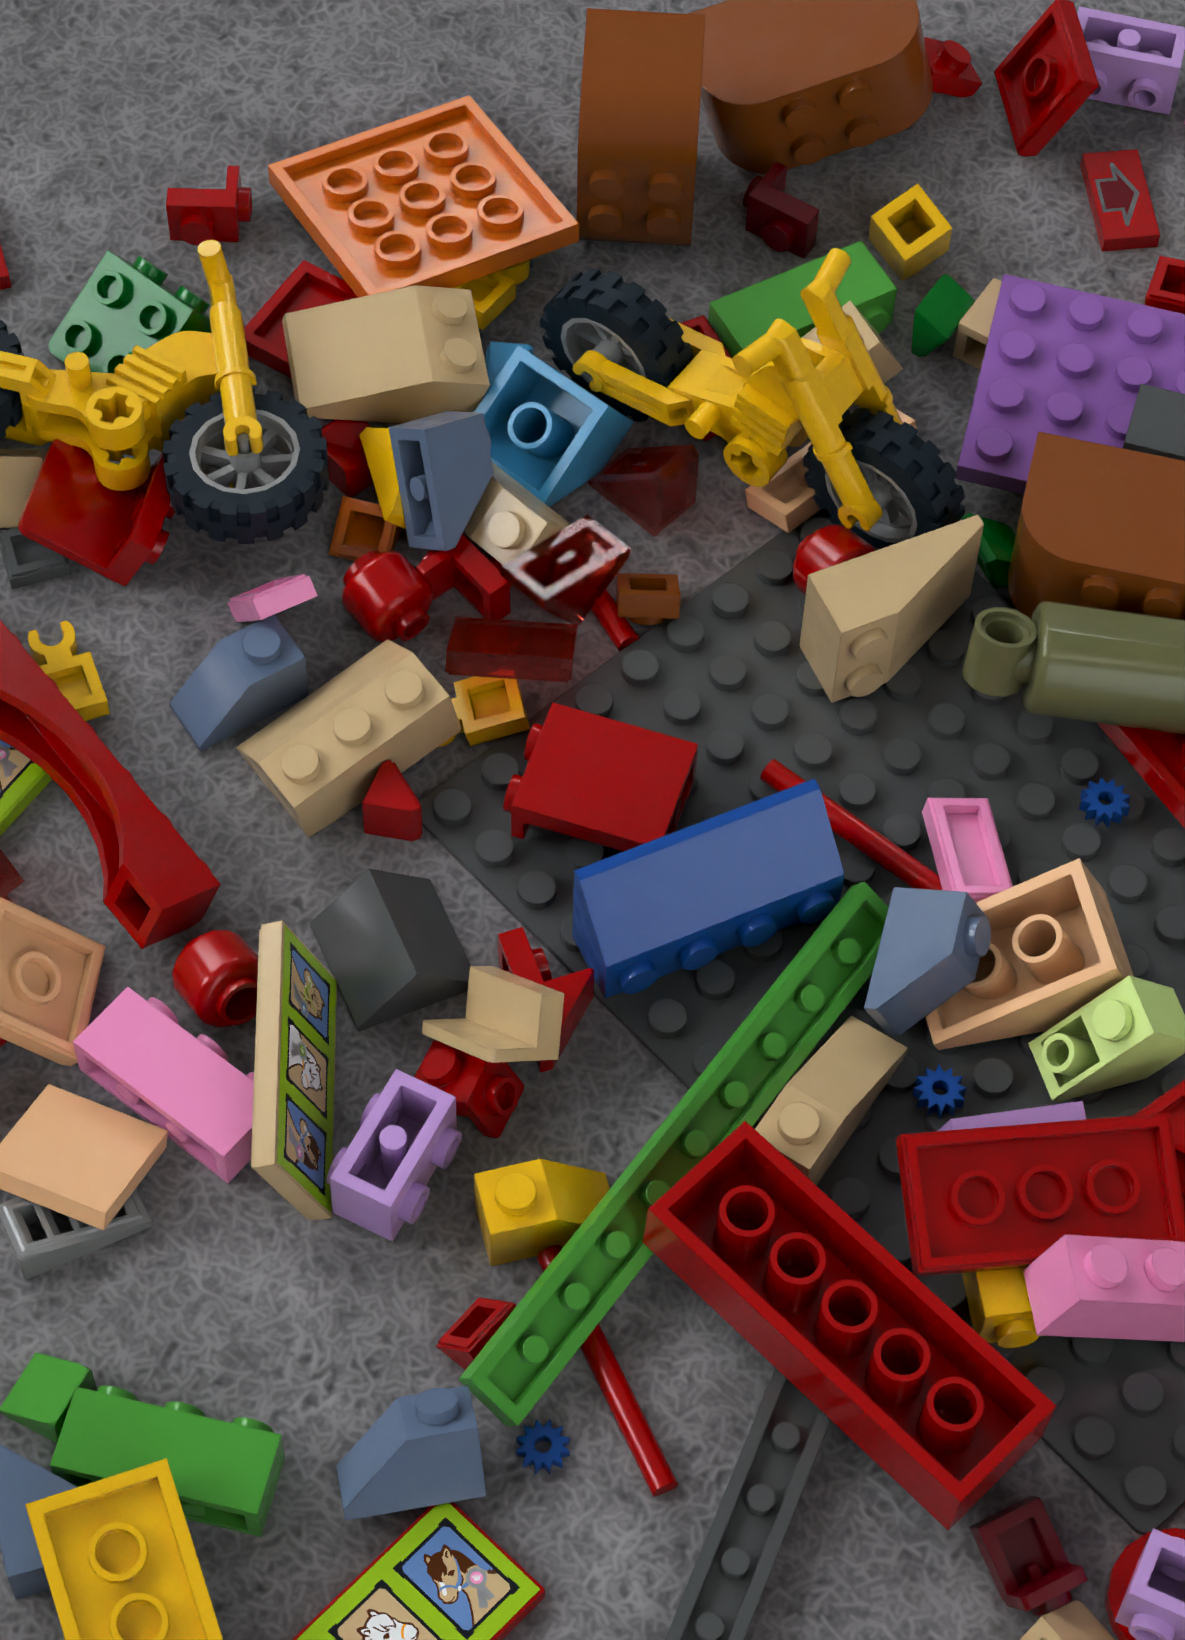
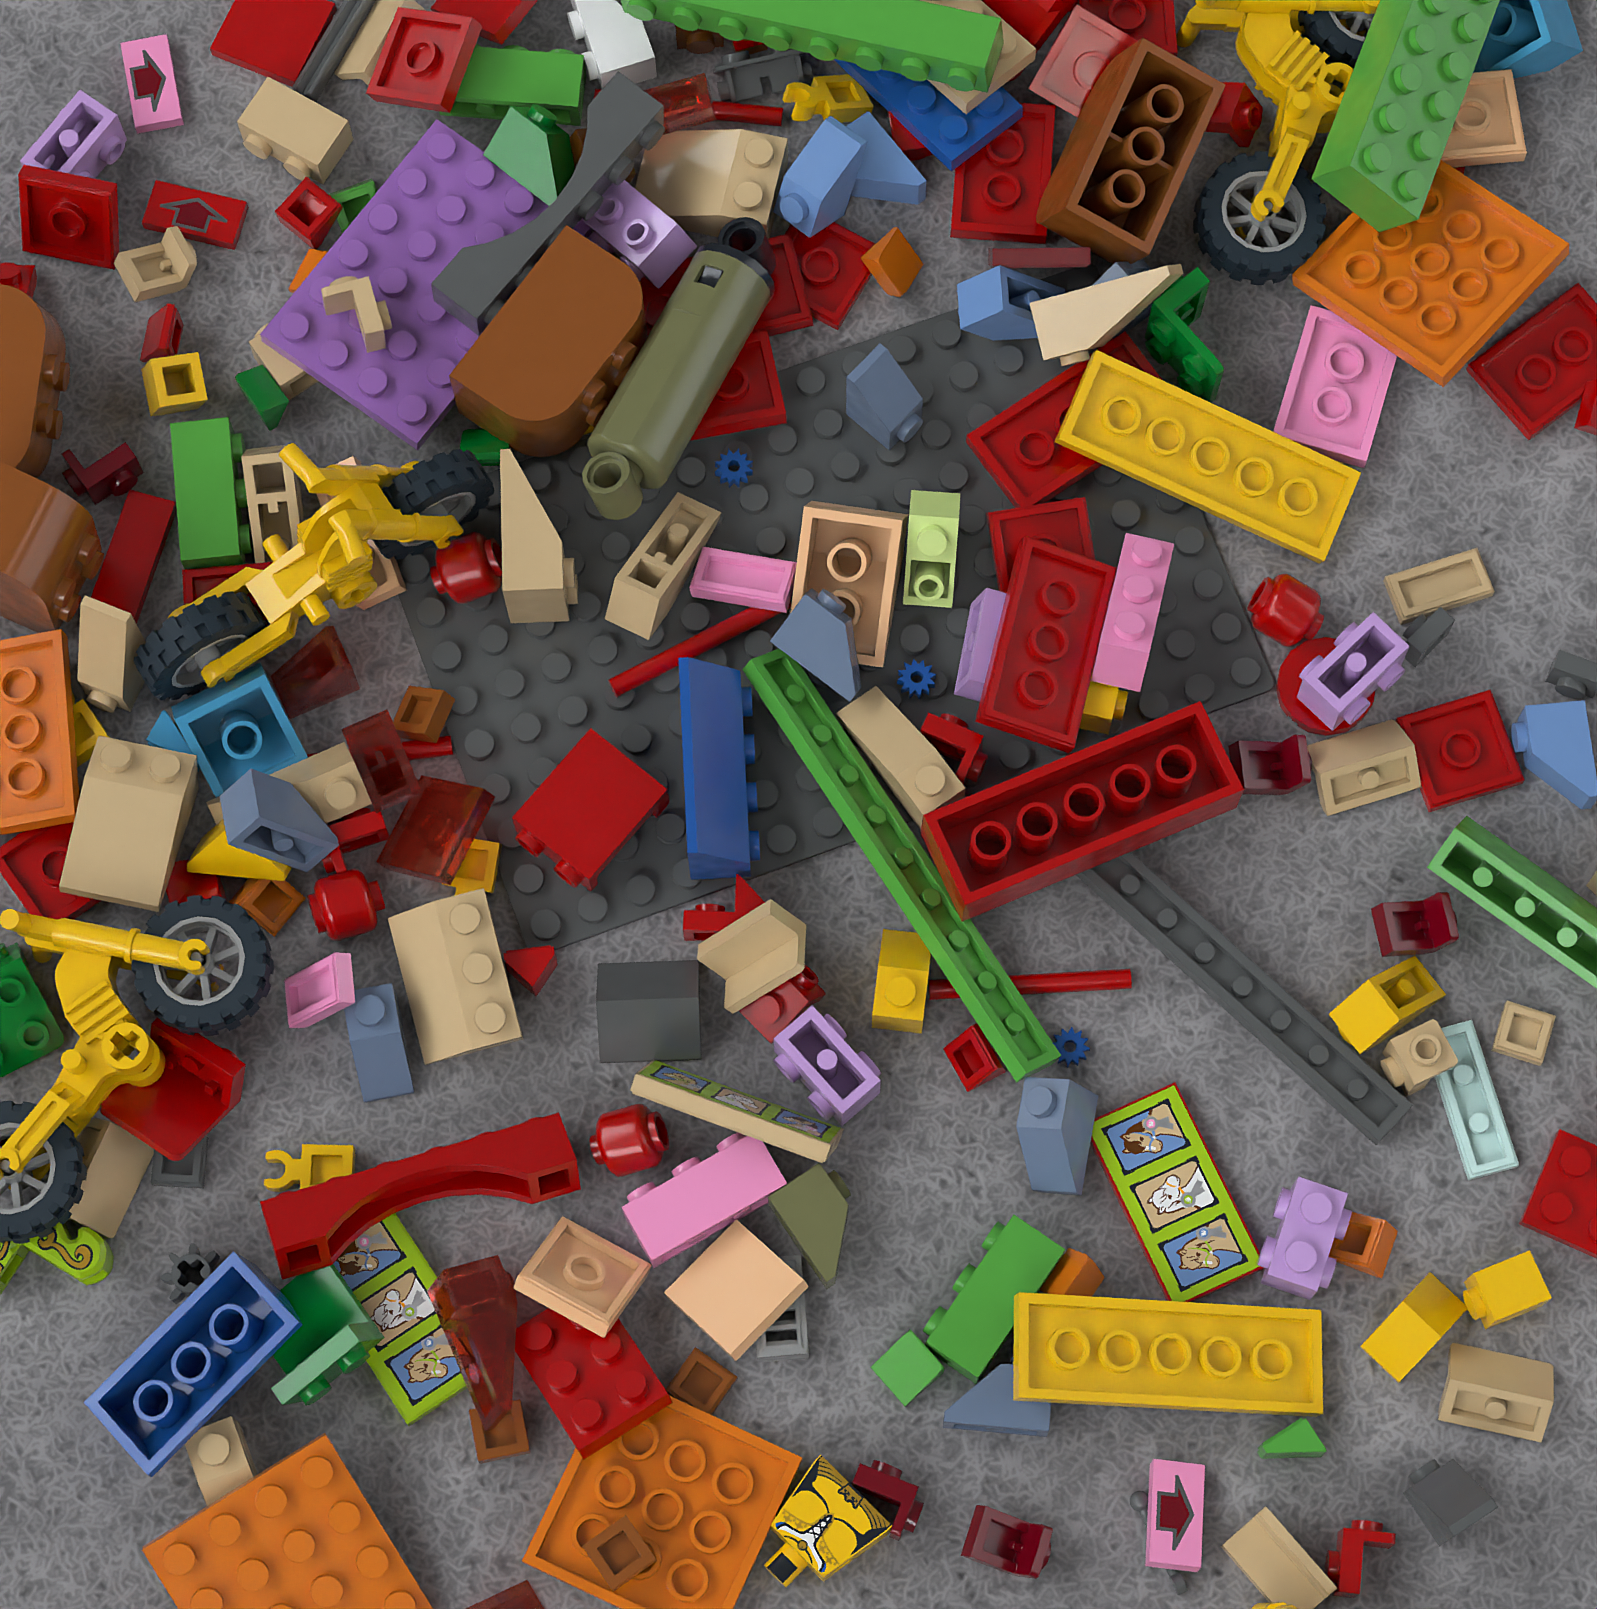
camera: 65 degrees left, 15 degrees up
none -> tan slope [77,595,146,712]
none -> red tile [91,489,177,624]
none -> tan bracket [114,226,197,302]
none -> red slope [140,304,184,362]
none -> tan bracket [321,276,392,353]
none -> tan slope [605,492,721,640]
none -> olive slope [768,1163,851,1290]
none -> red bracket [920,712,988,787]
none -> orange slope [1040,1248,1105,1296]

